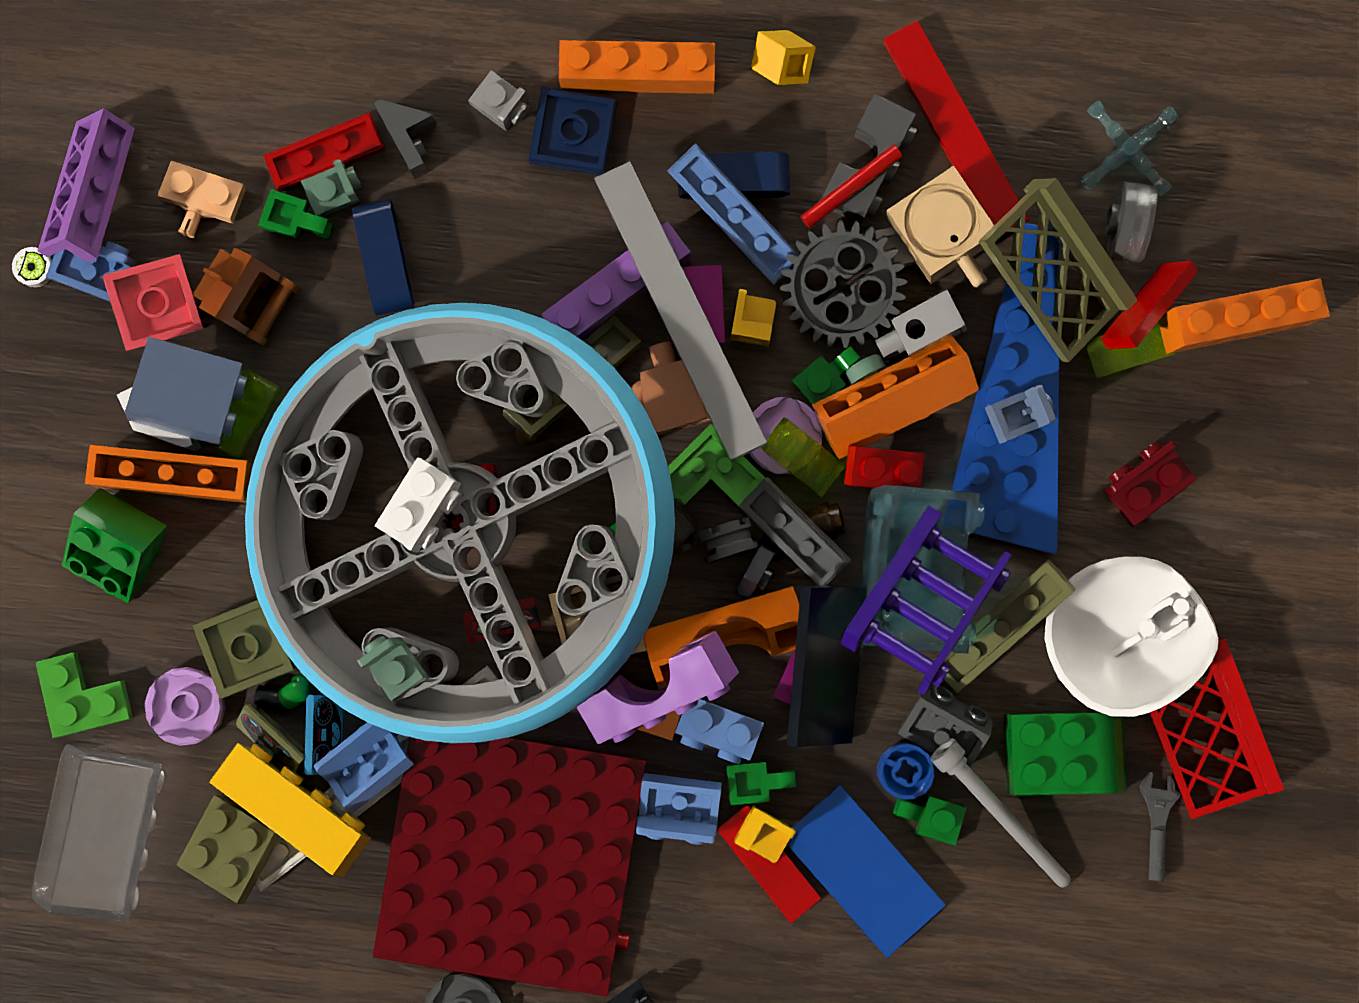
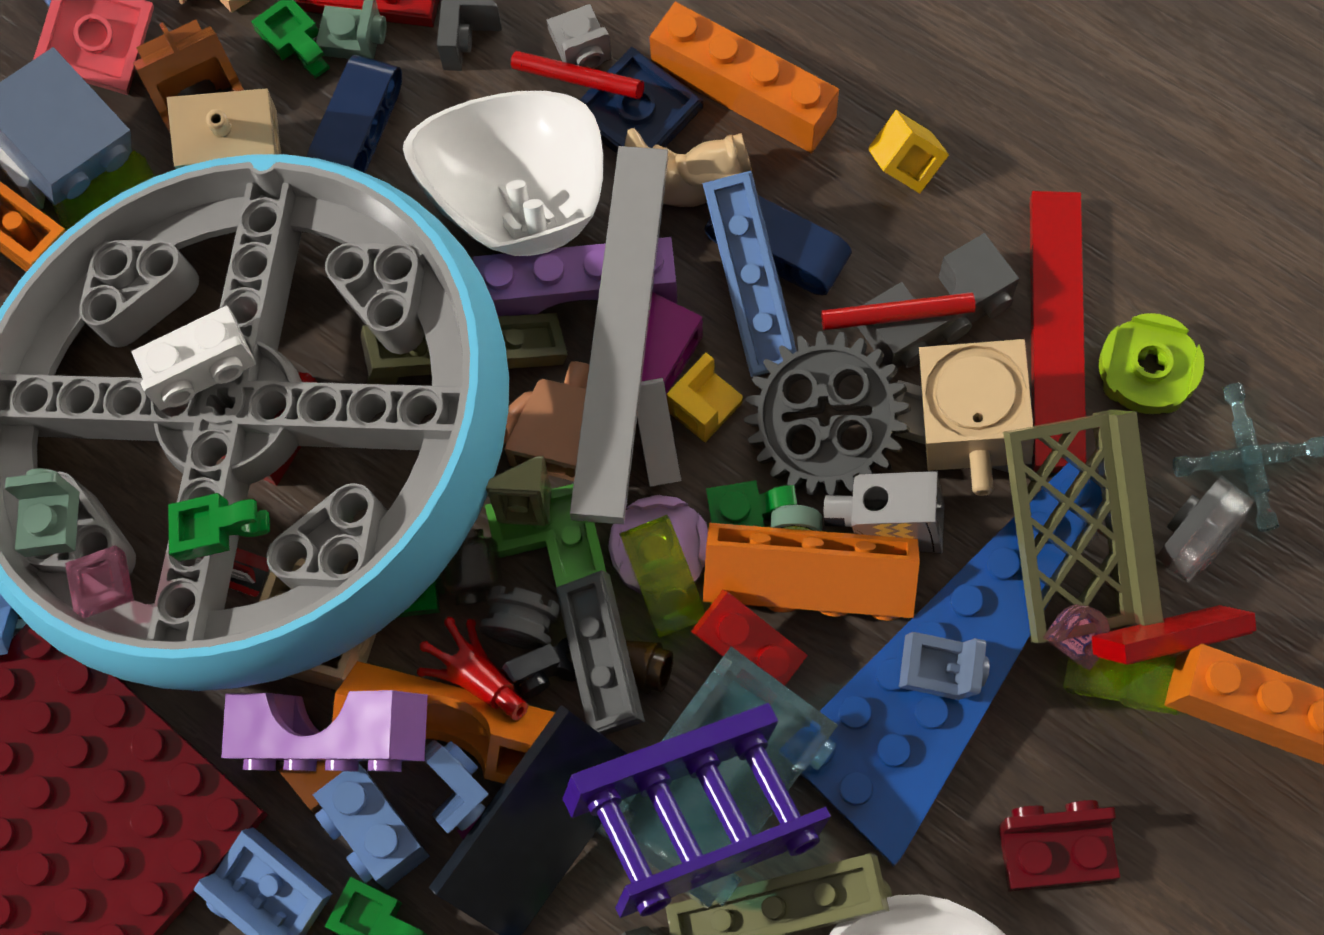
camera: 30 degrees right, 15 degrees down
none -> clear pink tile [65,545,134,619]
none -> tan piece [167,88,281,169]
none -> green plate [168,493,270,562]
none -> white piece [403,91,603,256]
none -> red piece [416,617,528,720]
none -> medium blue bracket [425,739,488,833]
none -> olive slope [486,456,552,526]
none -> red bar [511,51,644,99]
none -> tan animal [625,128,752,207]
none -> light grey piece [637,378,681,487]
none -> clear pink tile [1043,604,1110,670]
none -> lime plate [1099,313,1204,414]

